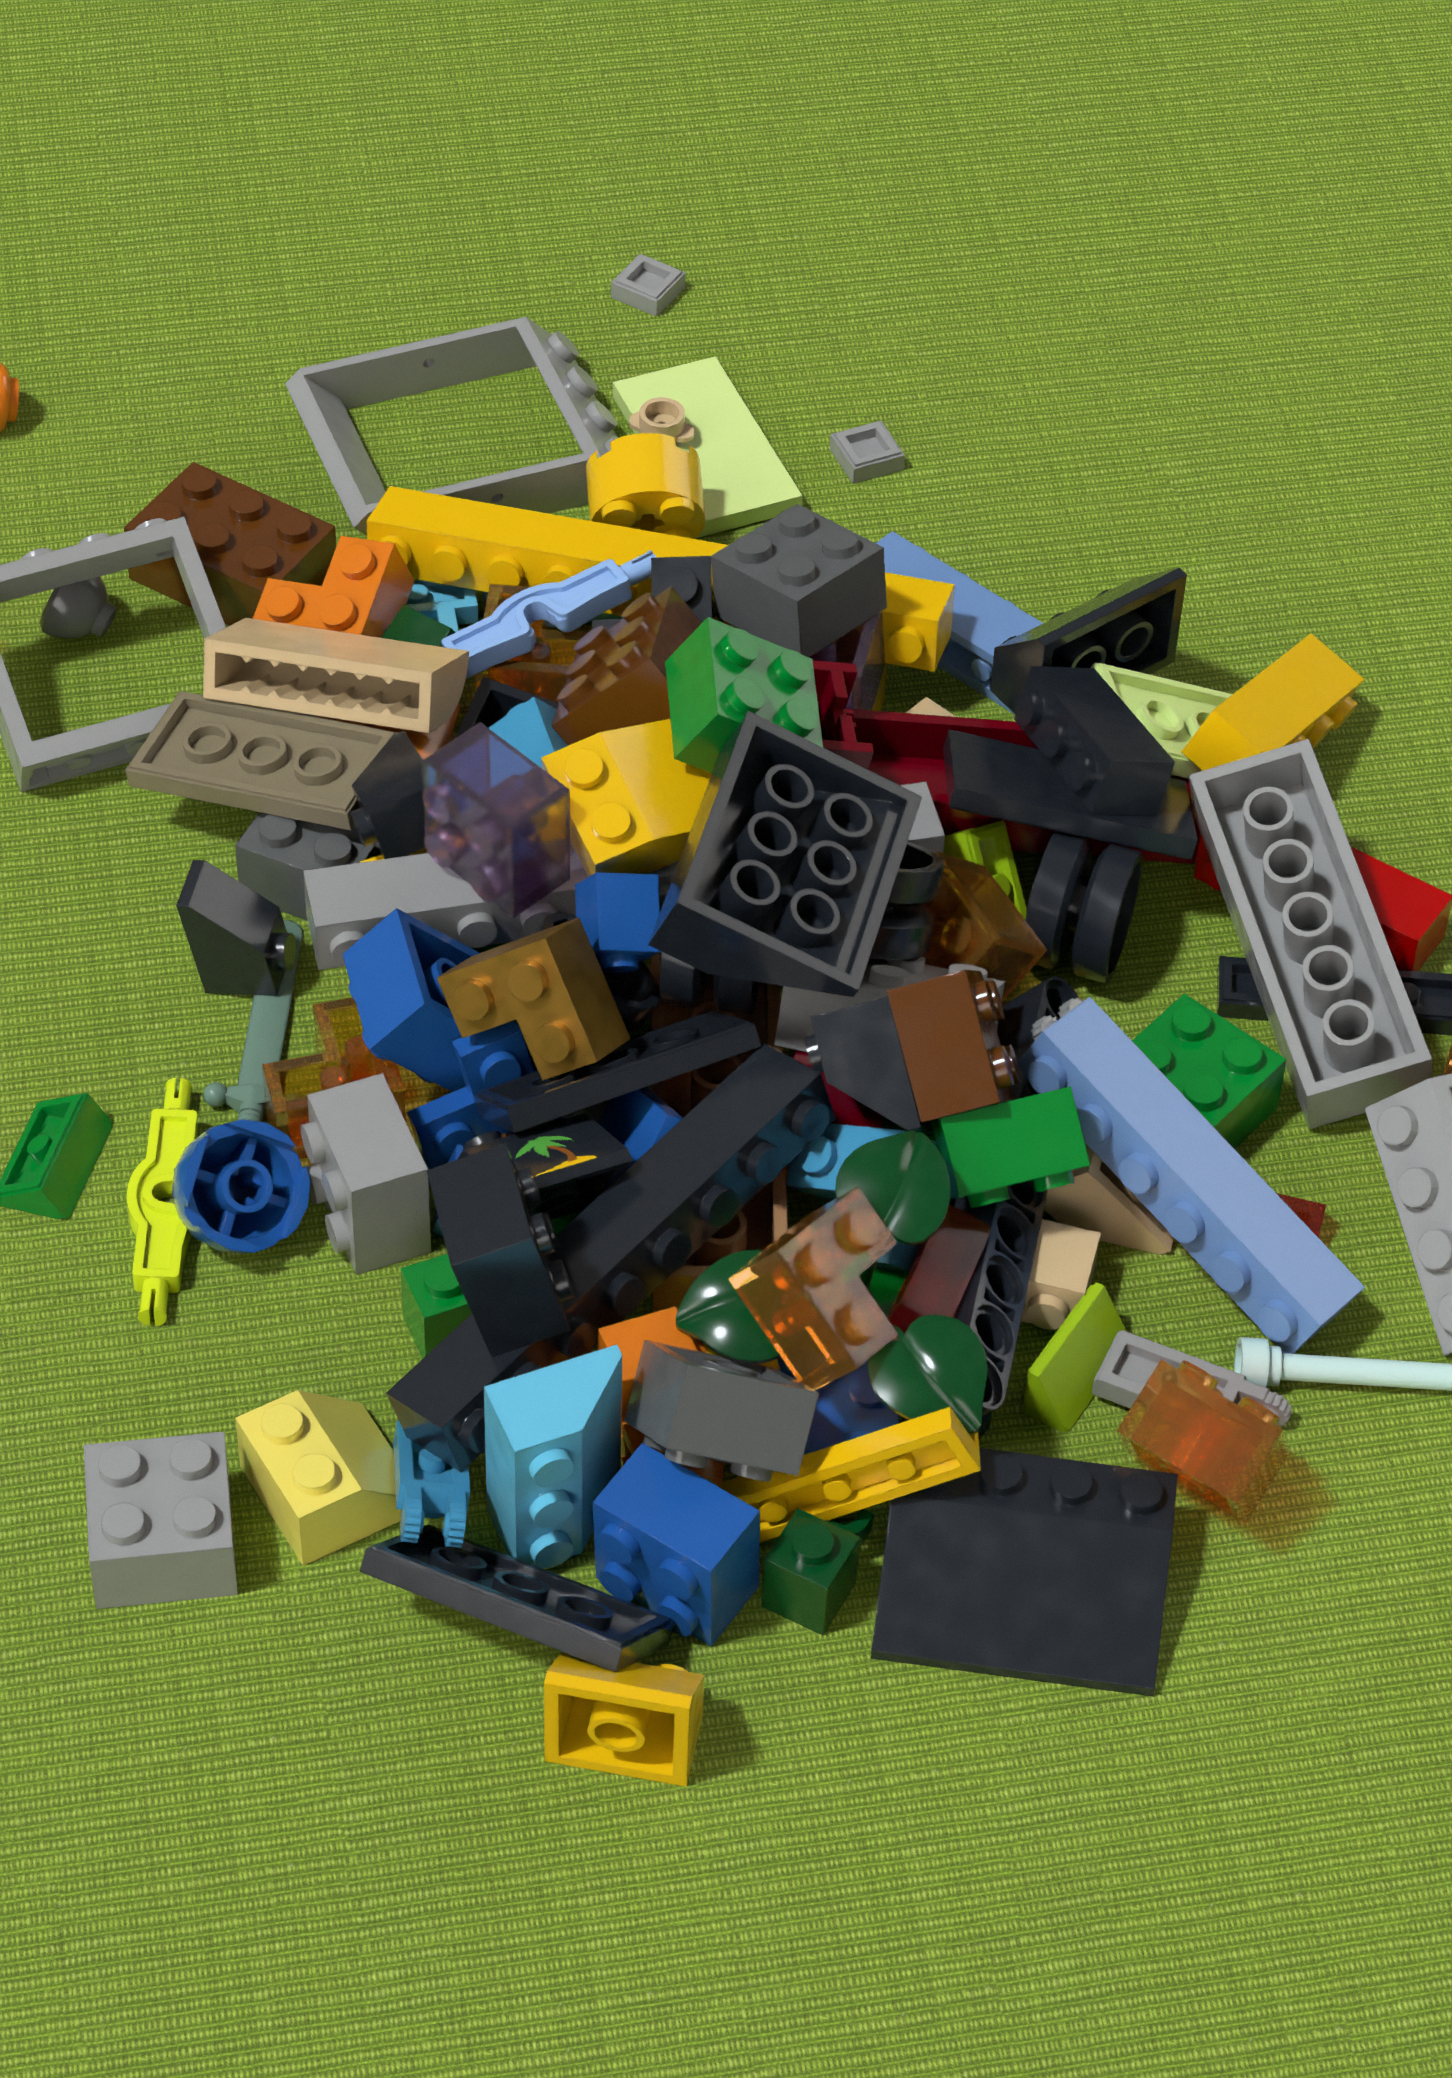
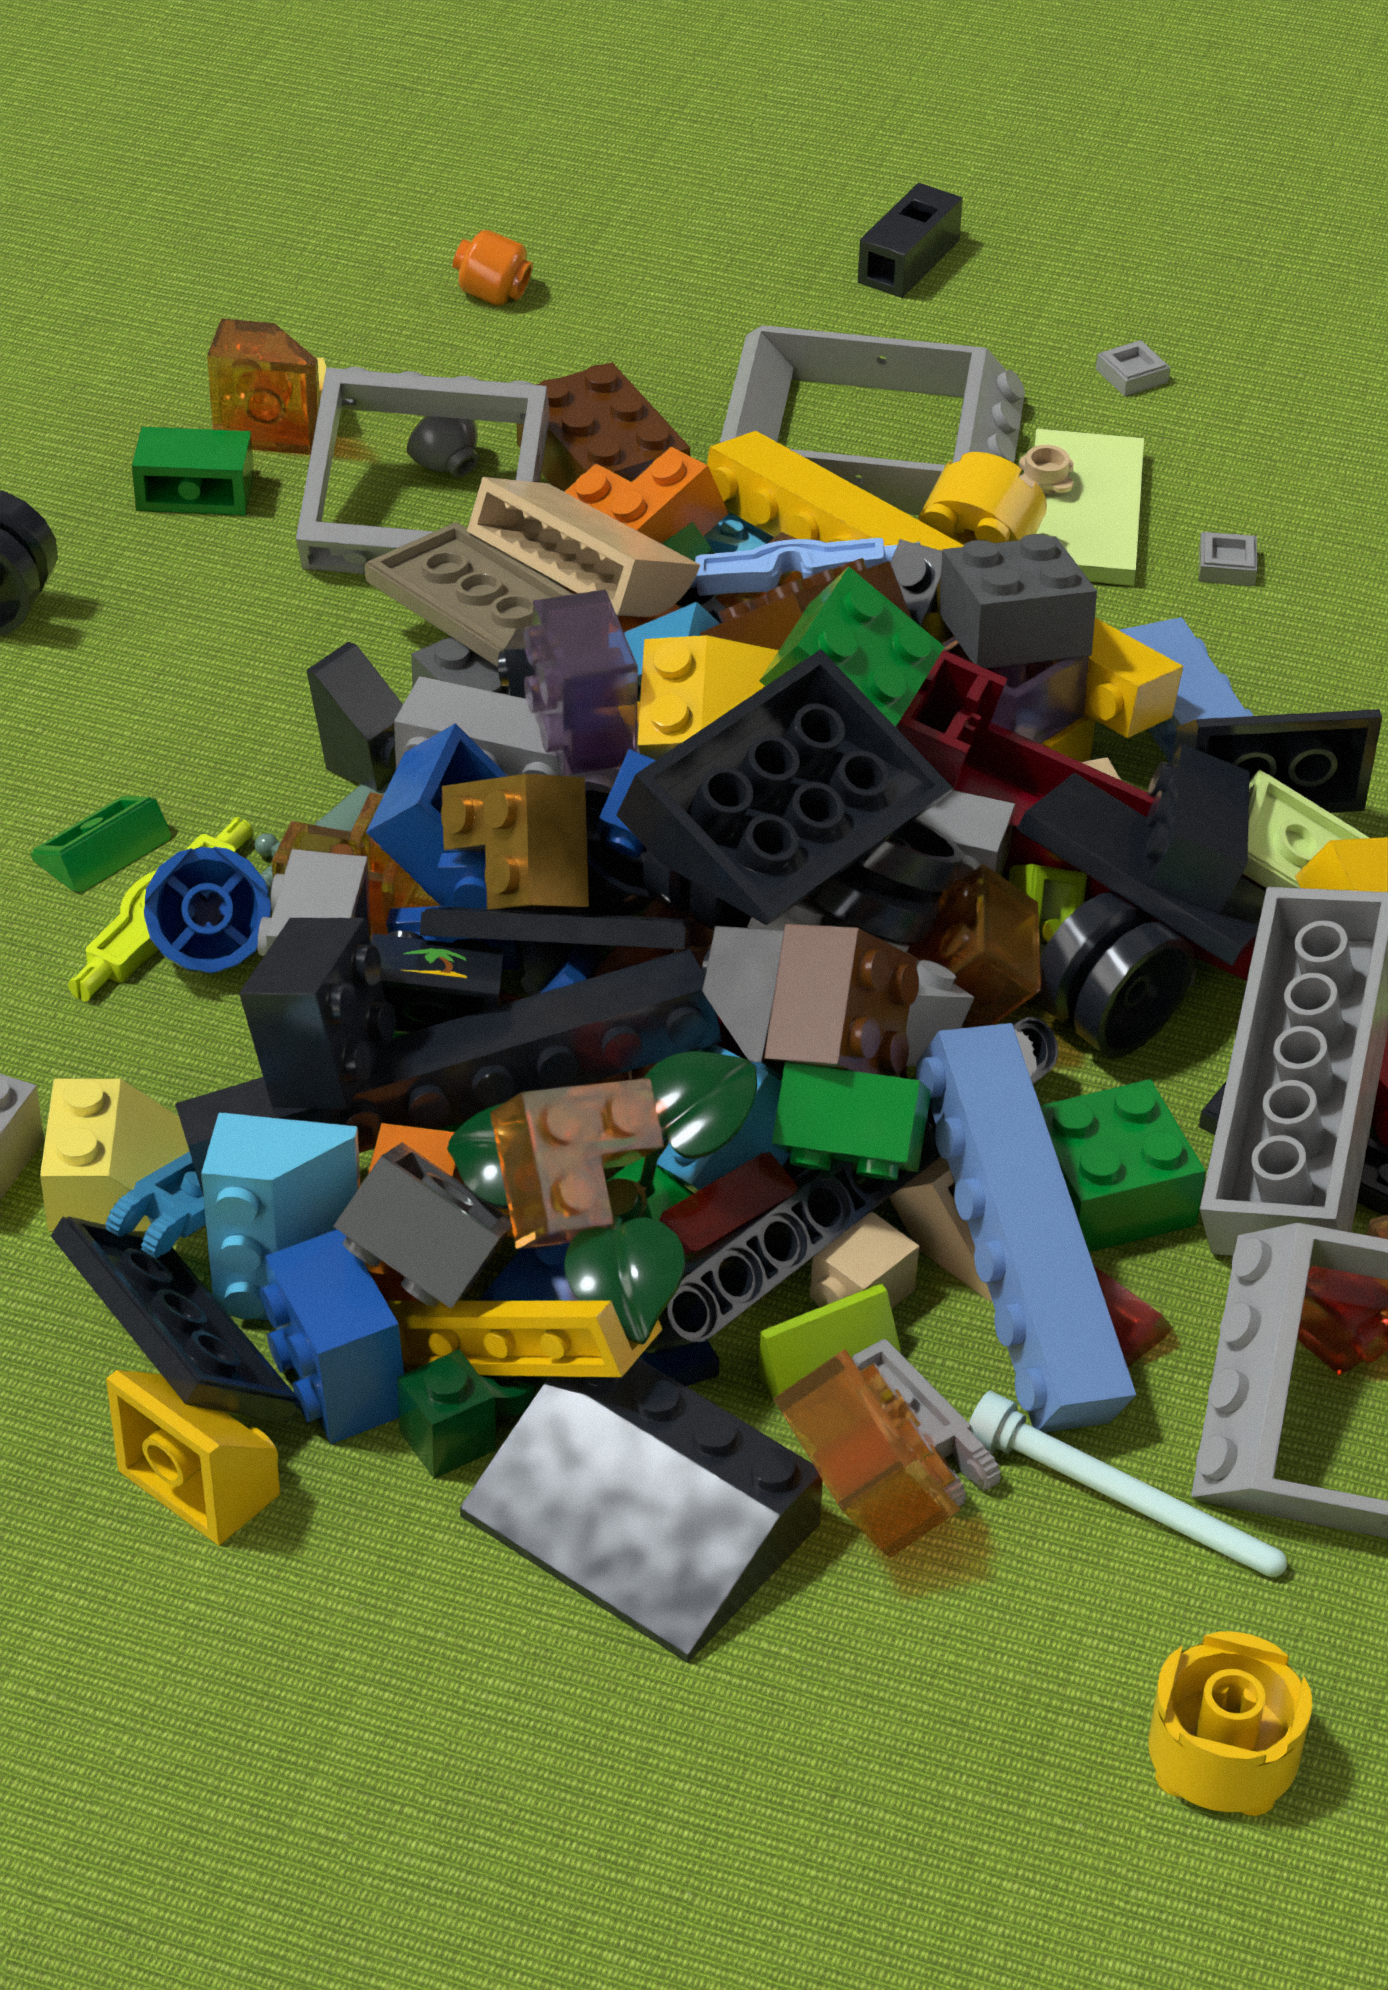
camera: 30 degrees right, 5 degrees down
none -> black brick [857,182,963,298]

